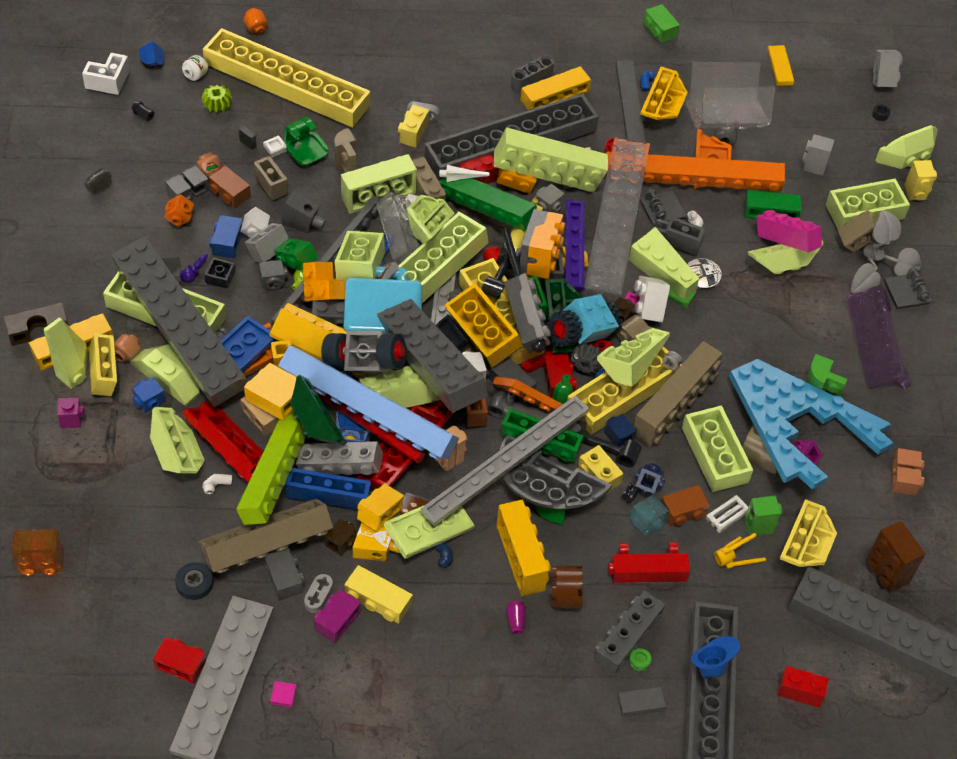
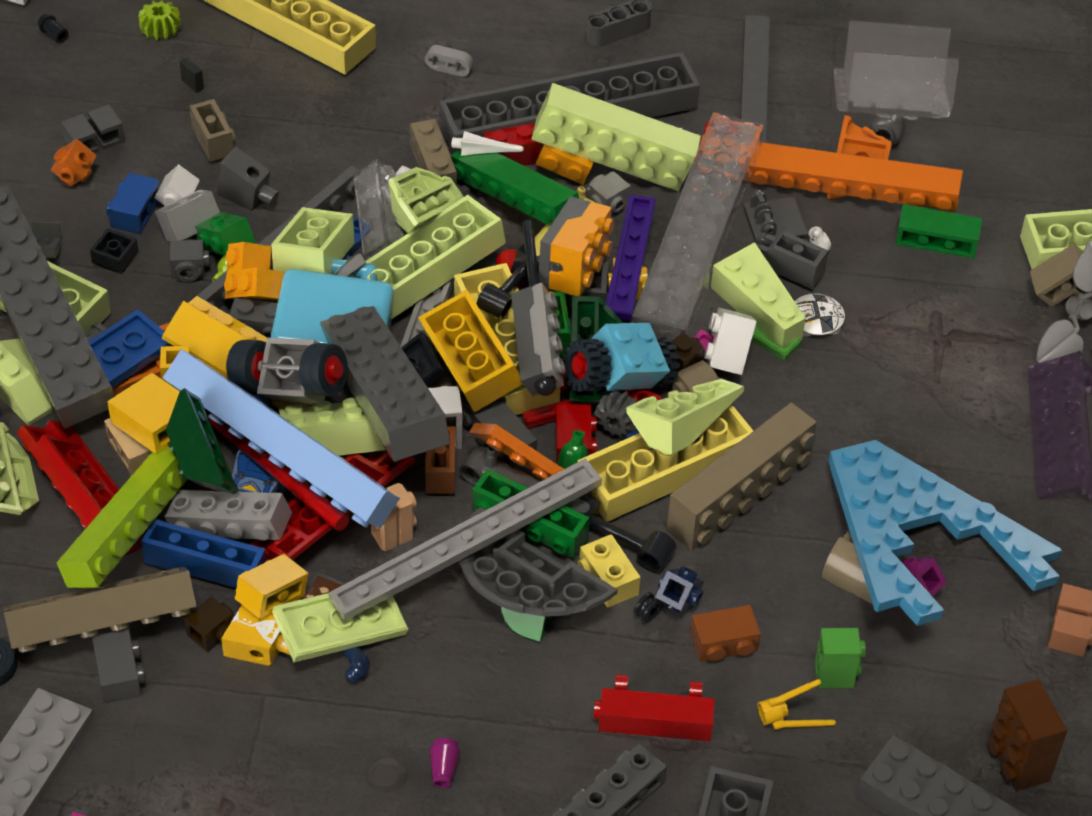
camera: 10 degrees right, 5 degrees down
dark purple bar [181,254,208,283] -> none
nougat head [196,152,222,179] -> none
white arm [202,474,232,494] -> none
brick [209,166,251,209] -> none
white tile [263,136,287,158] -> none
green piece [283,117,328,167] -> none
light grey beam [304,574,333,613] -> none
magenta brick [314,589,361,644] -> none
dark tan brick [334,128,357,174] -> none
yellowish green brick [341,154,417,214] -> none
light yellow brick [344,565,413,624] -> none
light yellow brick [398,105,429,148] -> none
yellow brick [496,499,551,597] -> none
yellow brick [520,66,591,110] -> none
reddish brown brick [552,566,583,608] -> none
dark blue brick [604,414,636,446] -> none
clear light blue head [629,495,669,536] -> none
yellow wedge [640,67,688,120] -> none
blue arm [641,70,654,91] -> none
light grey bush [662,351,682,370] -> none
yellowish green brick [682,405,753,492] -> none
white tile [706,495,748,533] -> none
yellowish green wedge [748,240,823,274] -> none
dark pink brick [757,210,822,252] -> none
yellow tile [767,45,794,86] -> none
light yellow wedge [780,499,837,567] -> none
light grey brick [802,134,834,176] -> none
bright green brick [807,354,847,396] -> none

